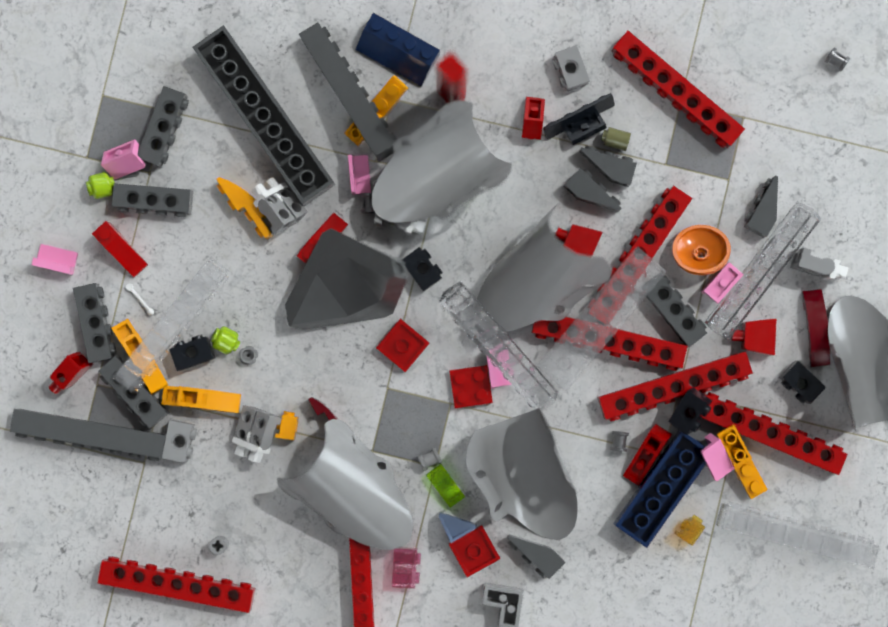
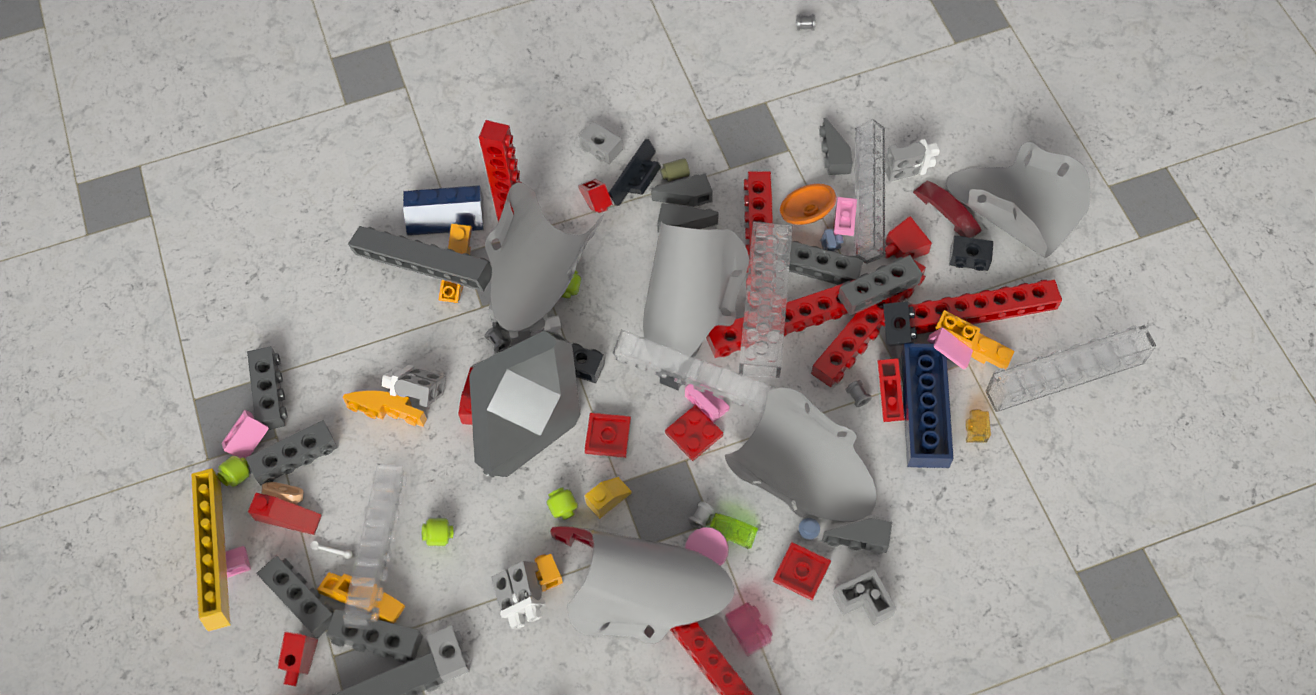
camera: 35 degrees left, 25 degrees down
light orange slope [161,386,241,413] -> none
black brick [169,334,216,371] -> none
dark grey brick [192,25,336,206] -> none
light grey plate [239,346,258,365] -> none
bright pink panel [348,155,371,195] -> none
sand blue slope [439,512,477,543] -> none
red brick [611,30,745,149] -> none
none -> yellow brick [191,468,231,631]
none -> light nougat plate [261,482,304,505]
none -> lime head [546,487,578,521]
none -> yellow slope [584,477,632,519]
none -> bright pink tile [685,528,729,566]
none -> sand blue plate [798,518,820,540]
none -> sand blue tile [821,229,844,251]
none -> dark grey brick [838,255,923,316]

